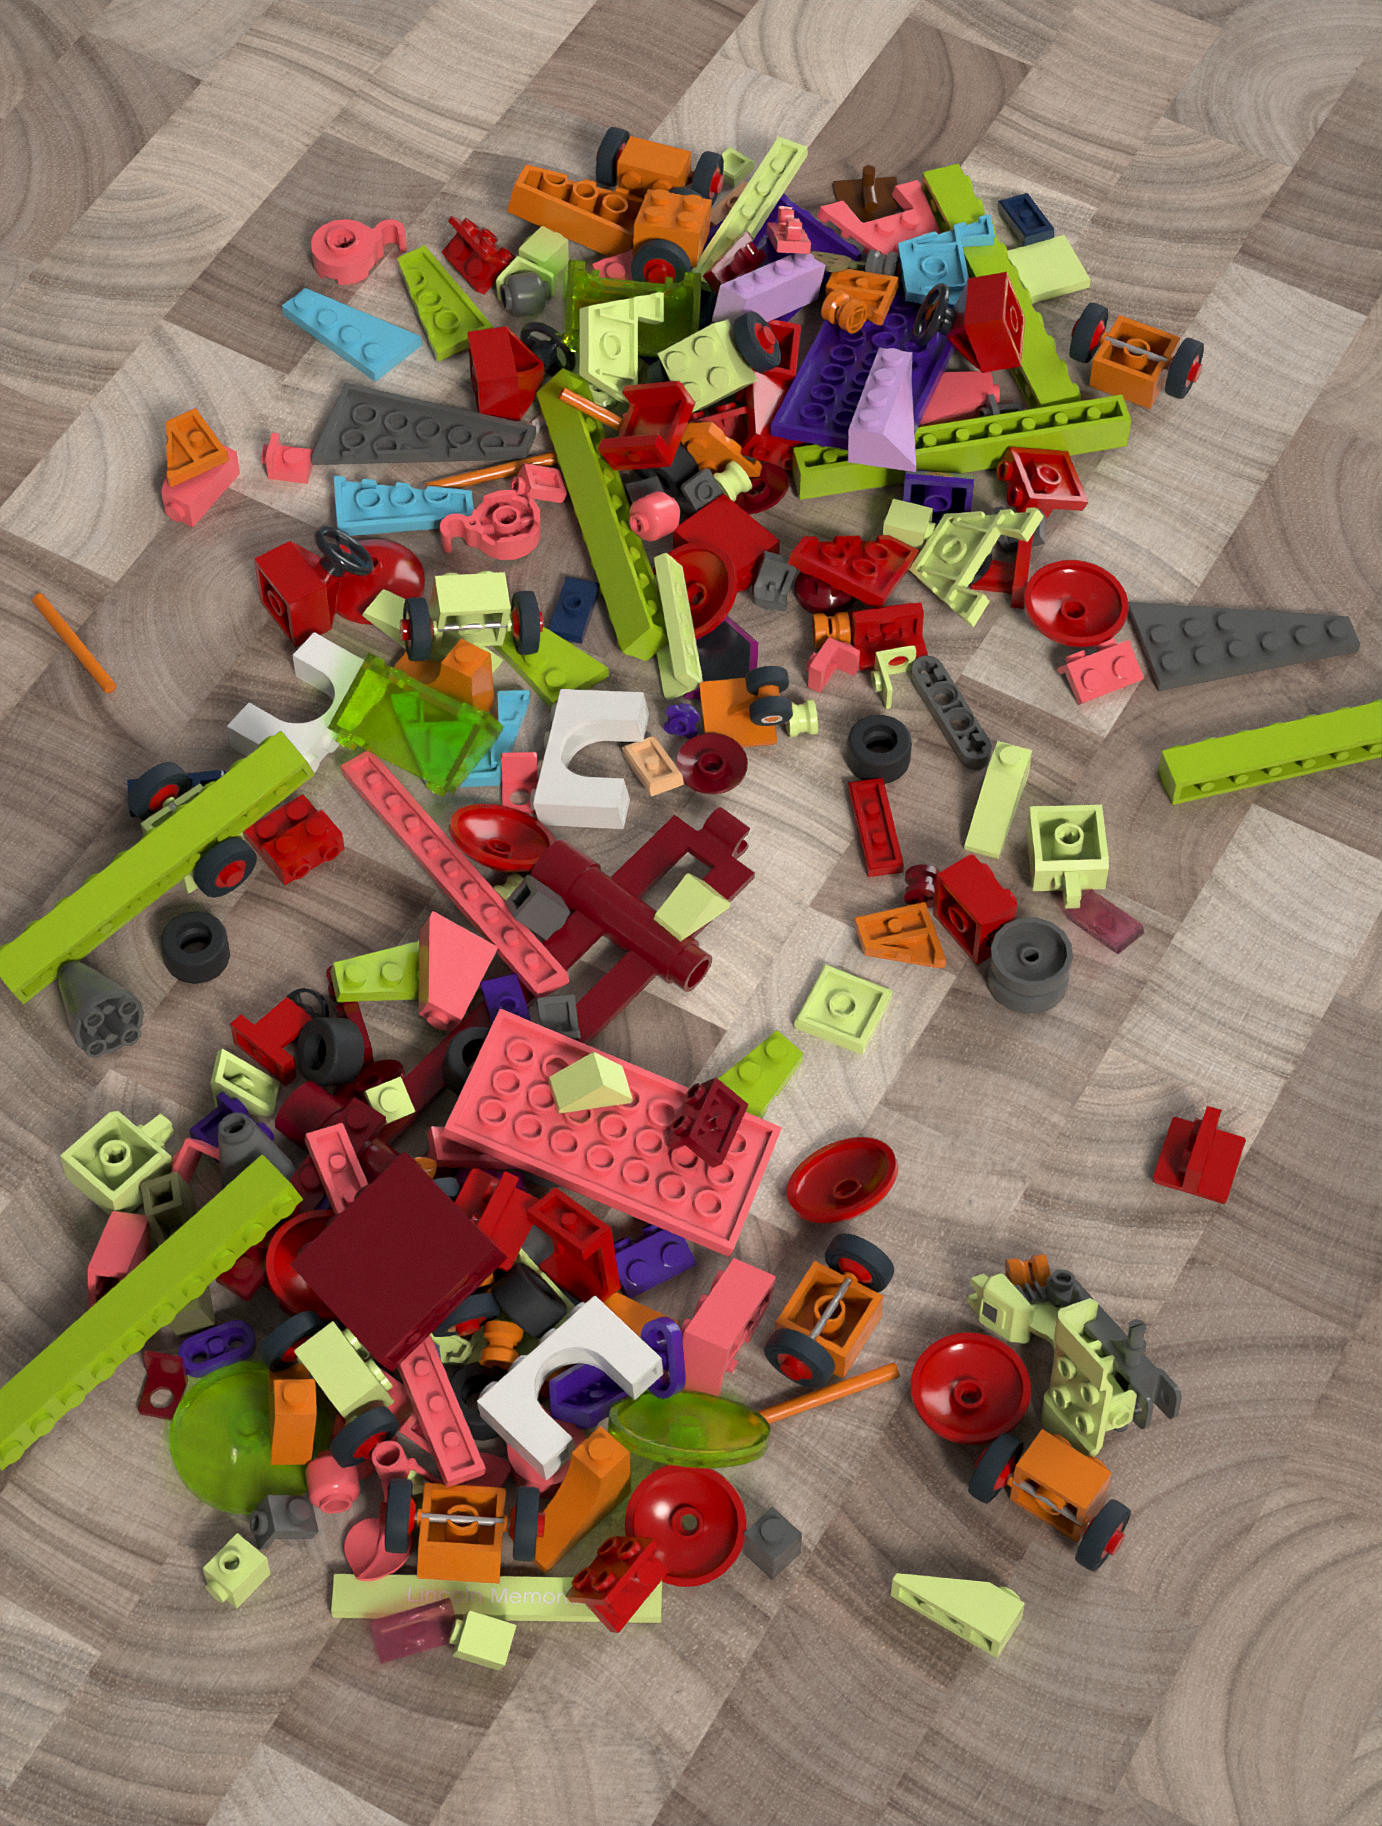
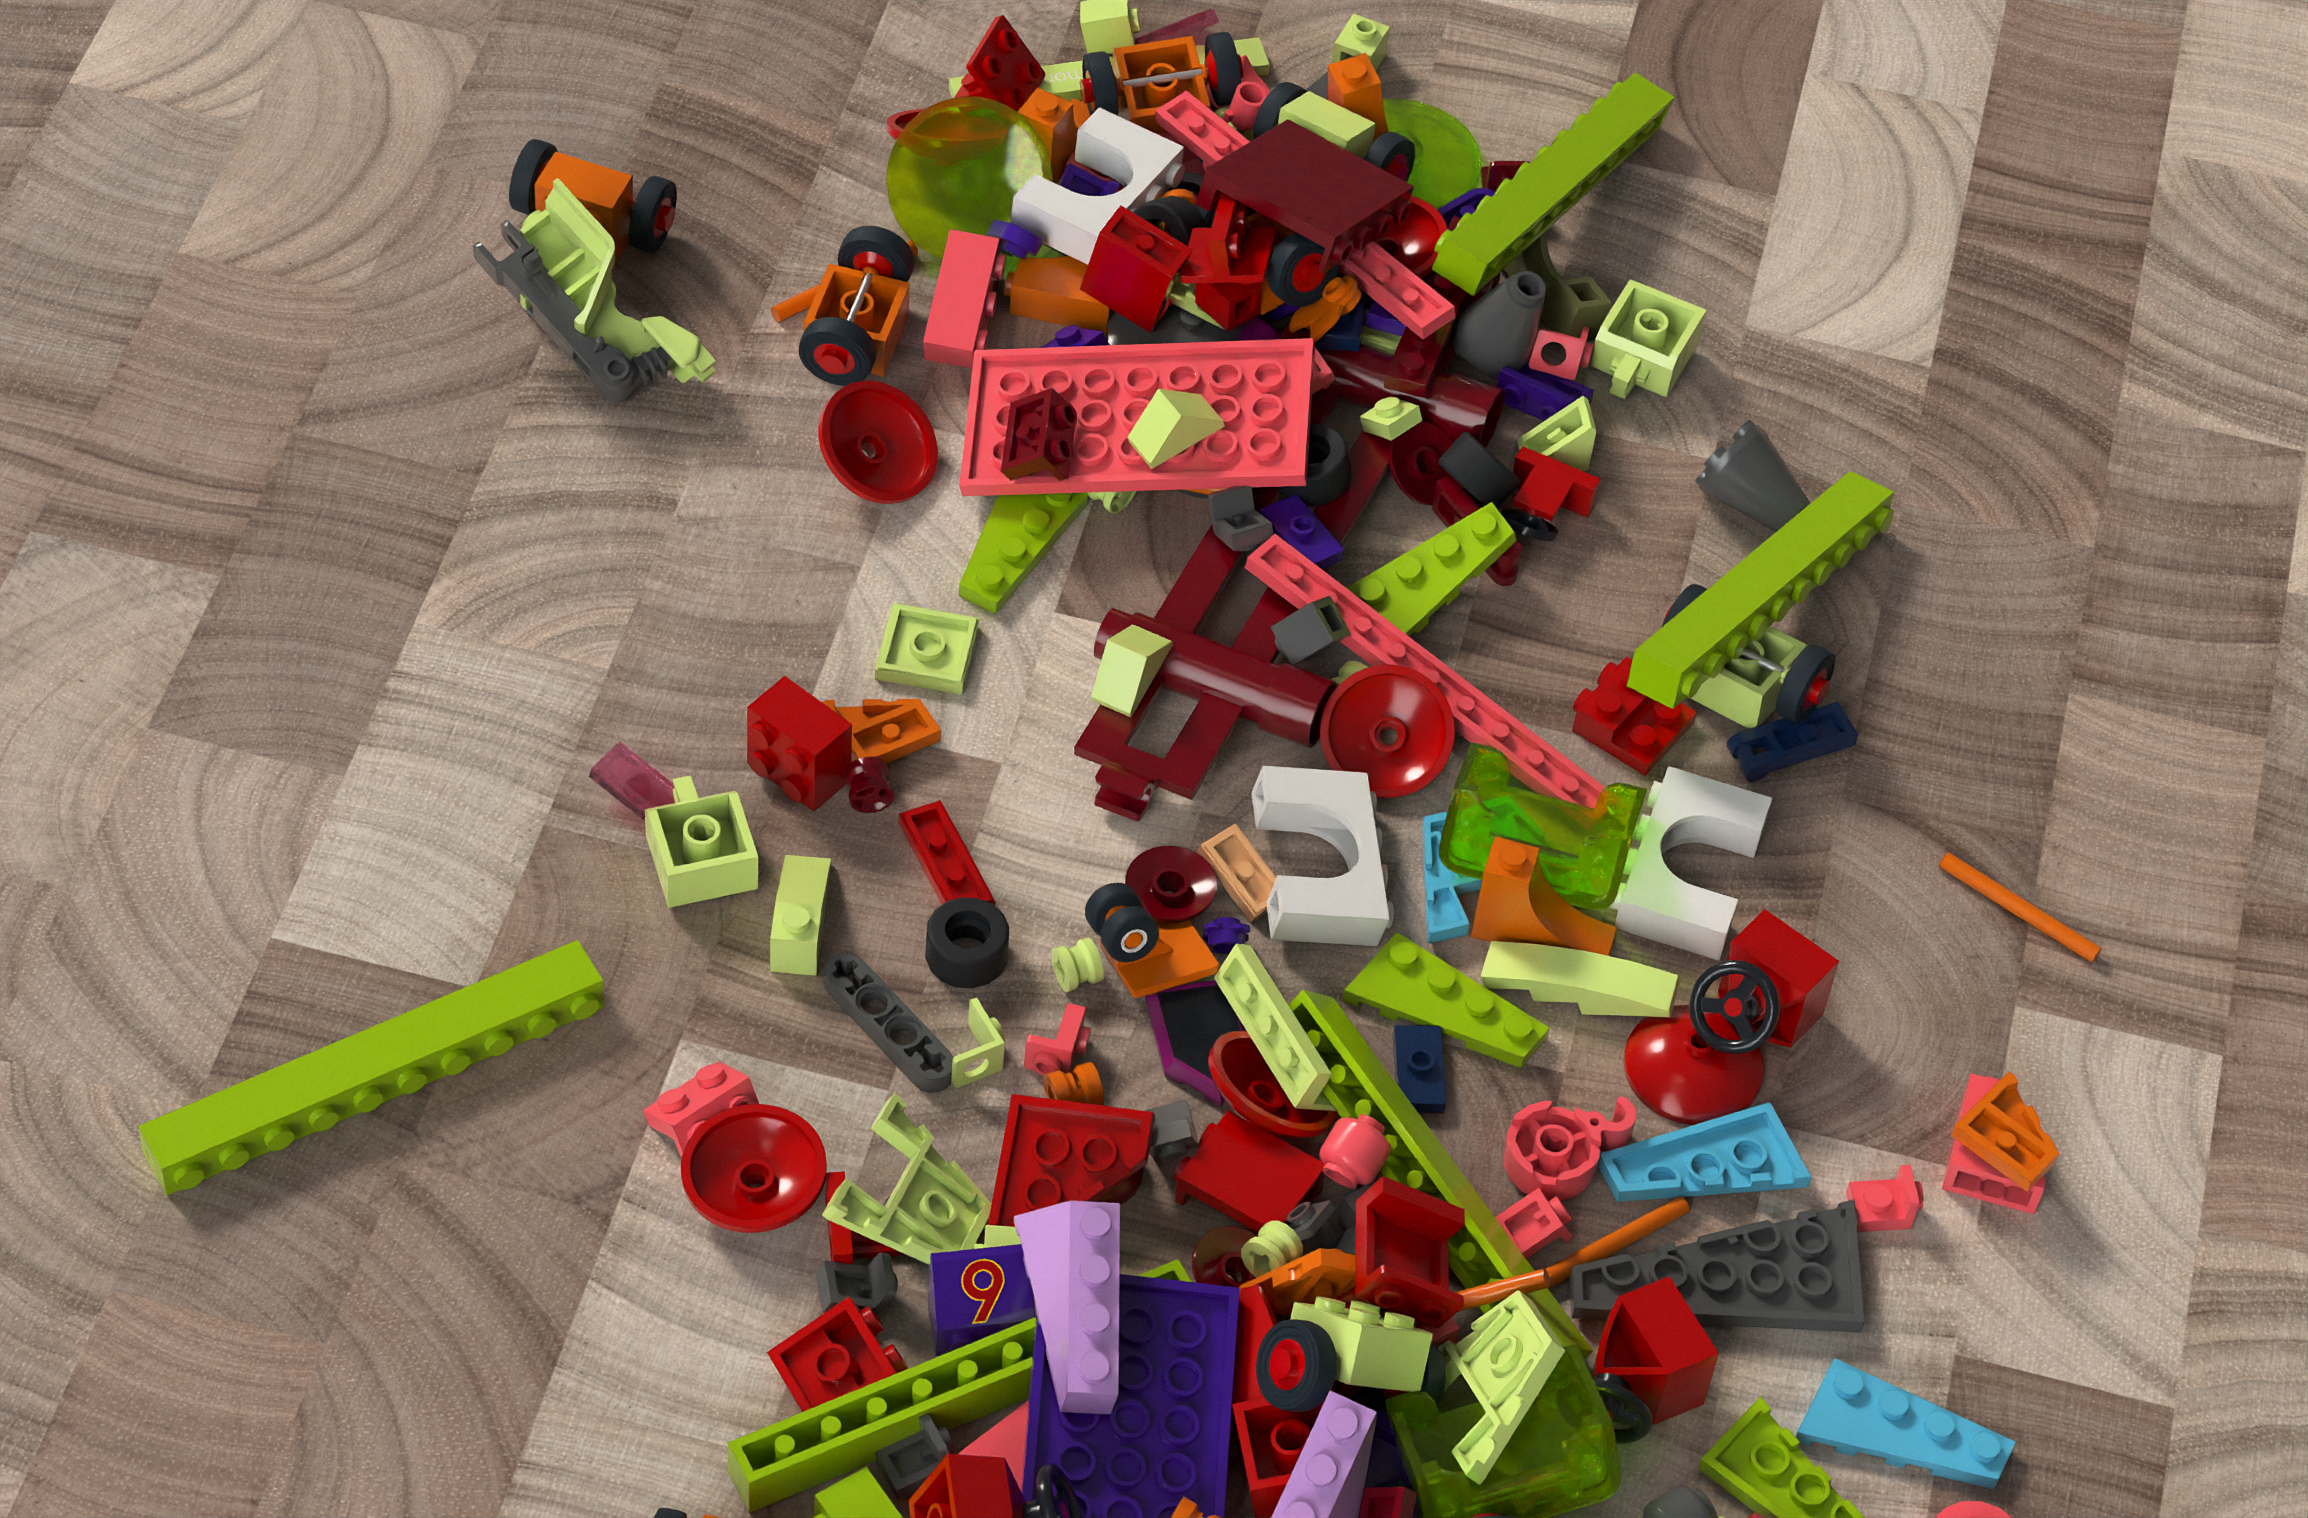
camera: 160 degrees right, 5 degrees down
coral slope [87,1211,151,1309] -> none
black tyre [161,911,230,984] -> none
brick [400,571,543,661] -> none
coral slope [418,911,498,1032] -> none
coral bracket [501,752,538,814] -> none
dark grey brick [743,1507,802,1580] -> none
red bracket [848,602,928,671] -> none
yellowish green slope [891,1573,1025,1658] -> none
red dish [910,1333,1031,1445] -> none
dark grey wheel [987,917,1073,1014] -> none
orange wheel [1005,1254,1051,1291] -> none
dark grey wing [1128,602,1360,691] -> none
red bracket [1153,1106,1246,1204] -> none

